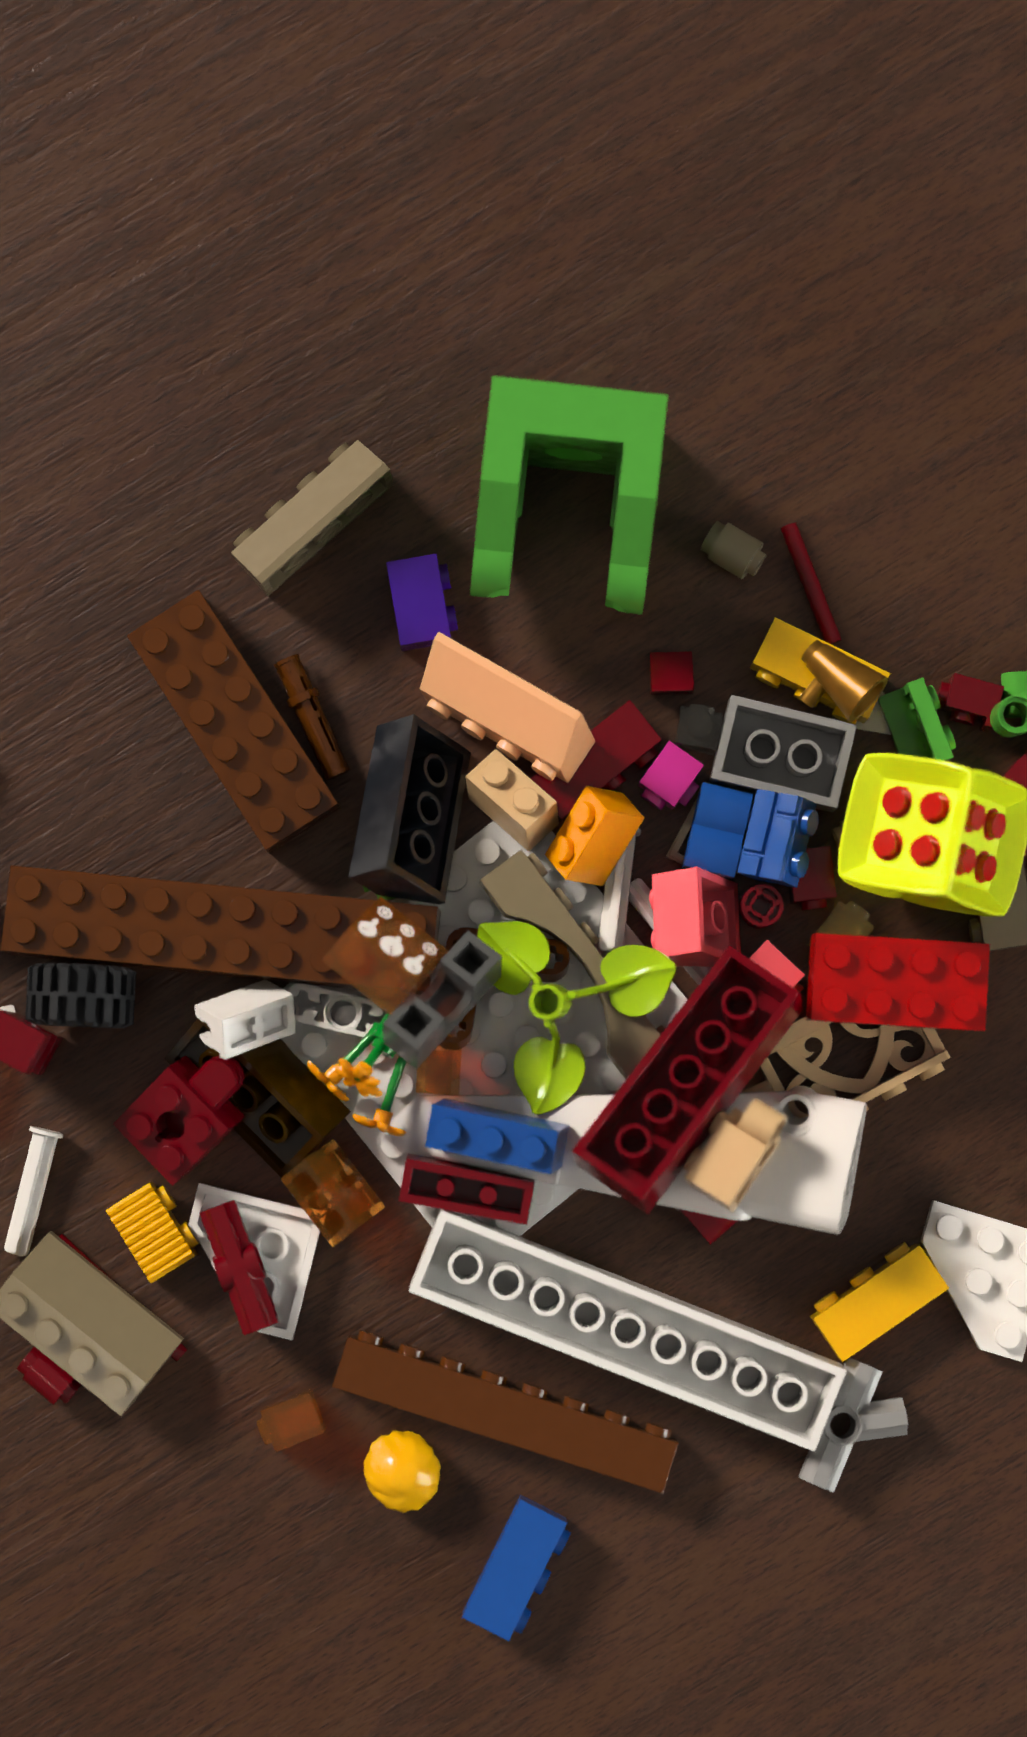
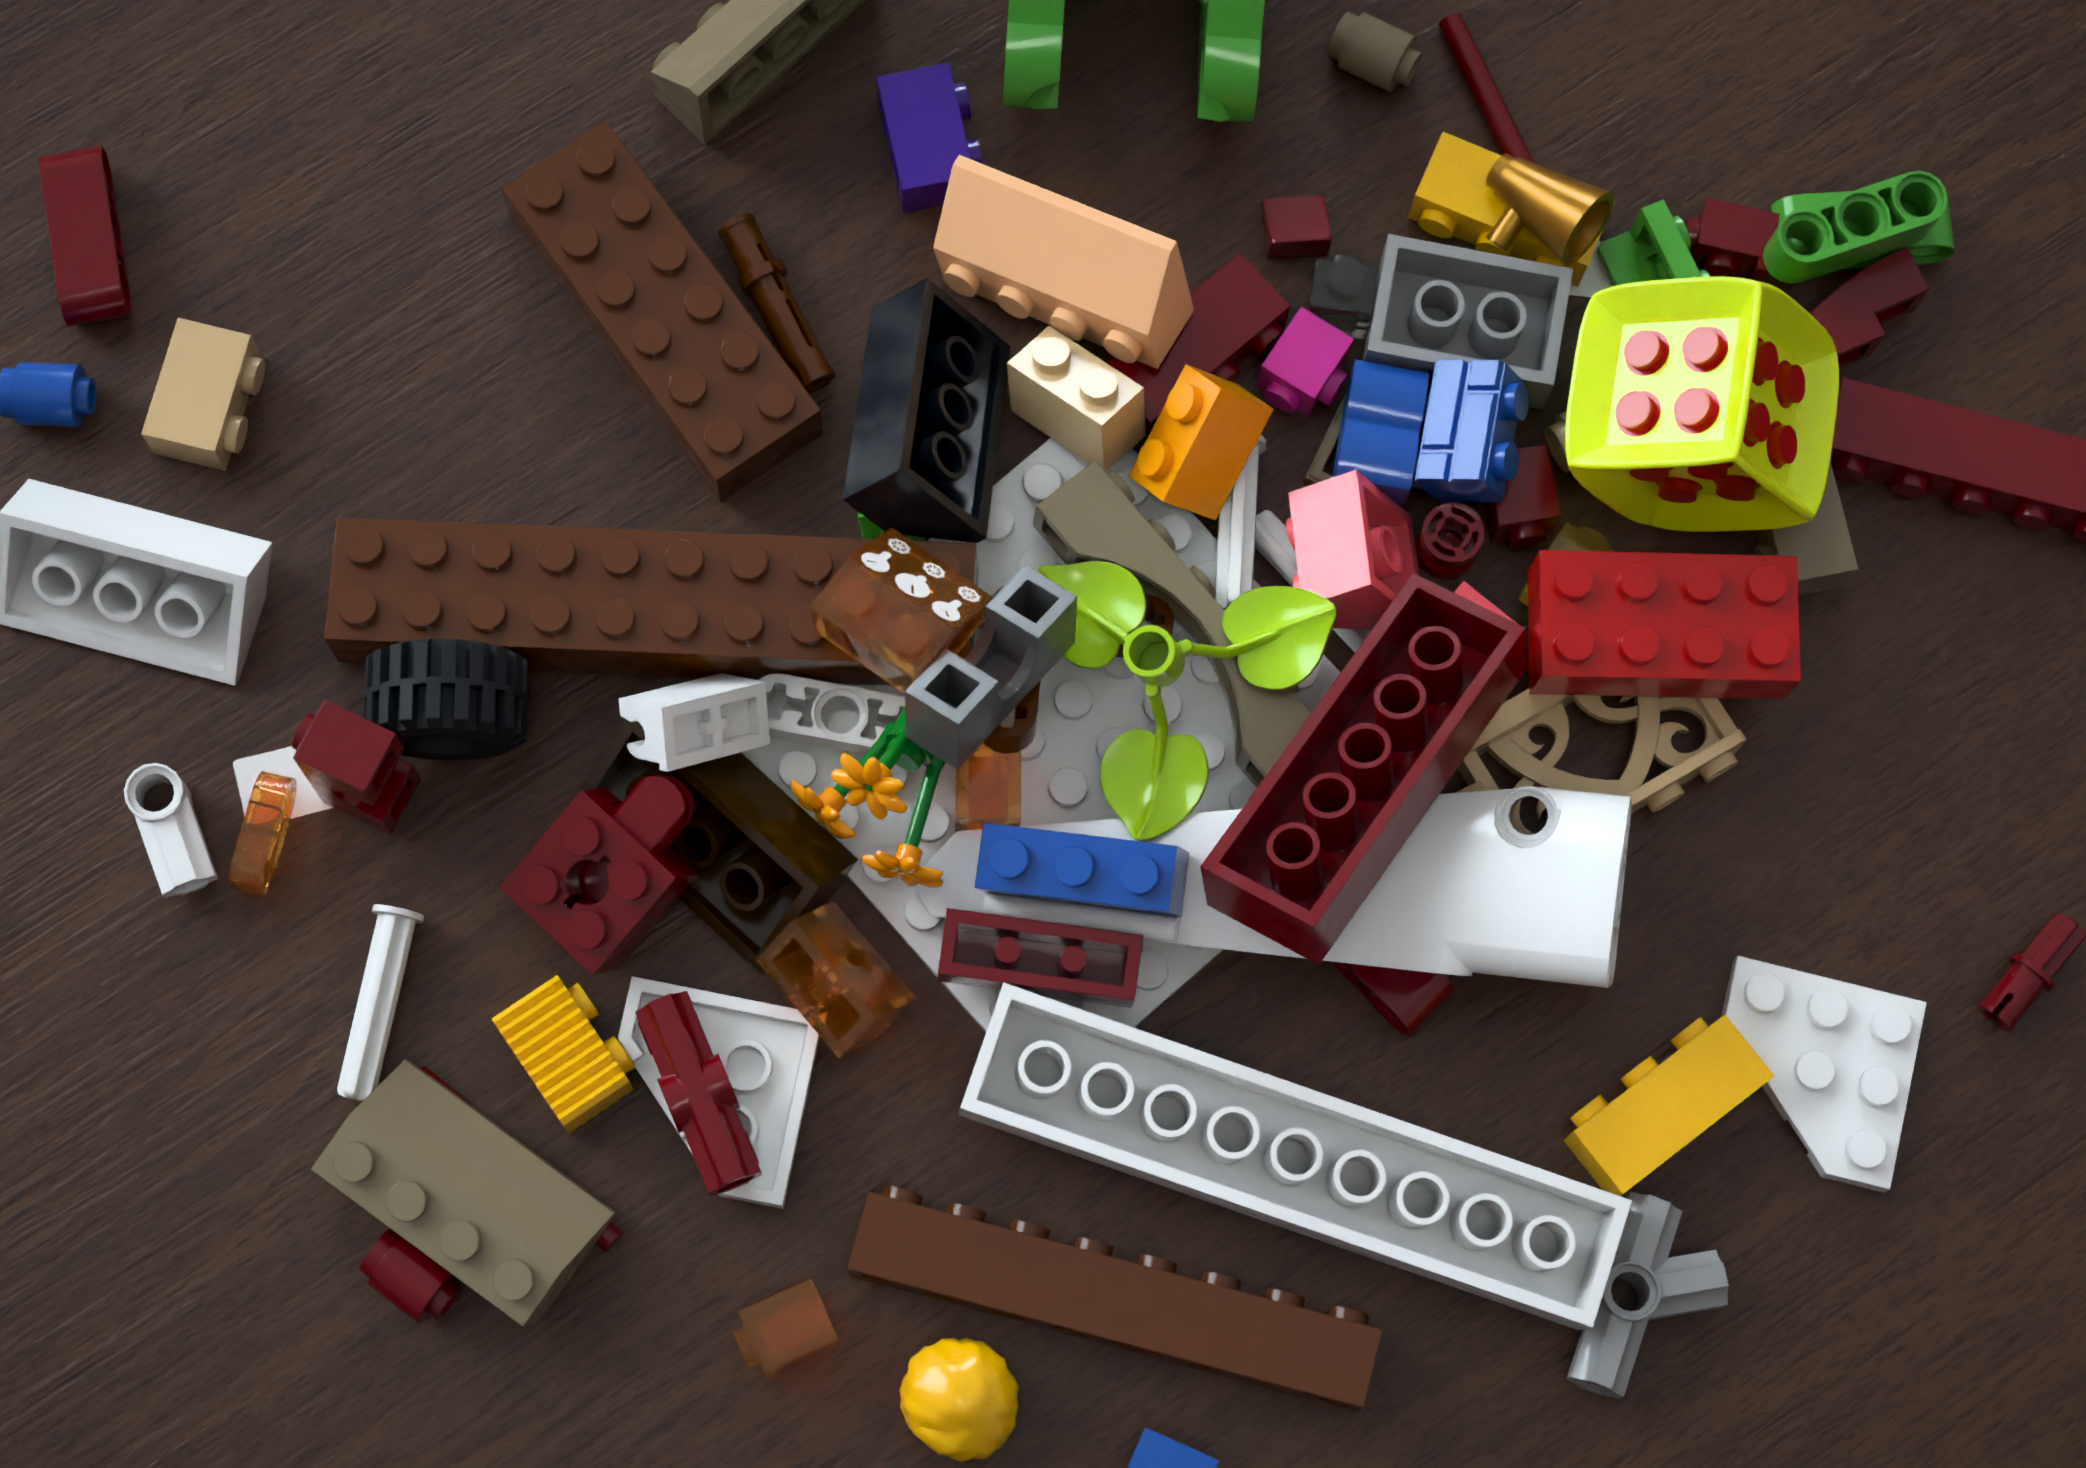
camera: 10 degrees left, 10 degrees down
tan hinge [684,1098,787,1213] -> none

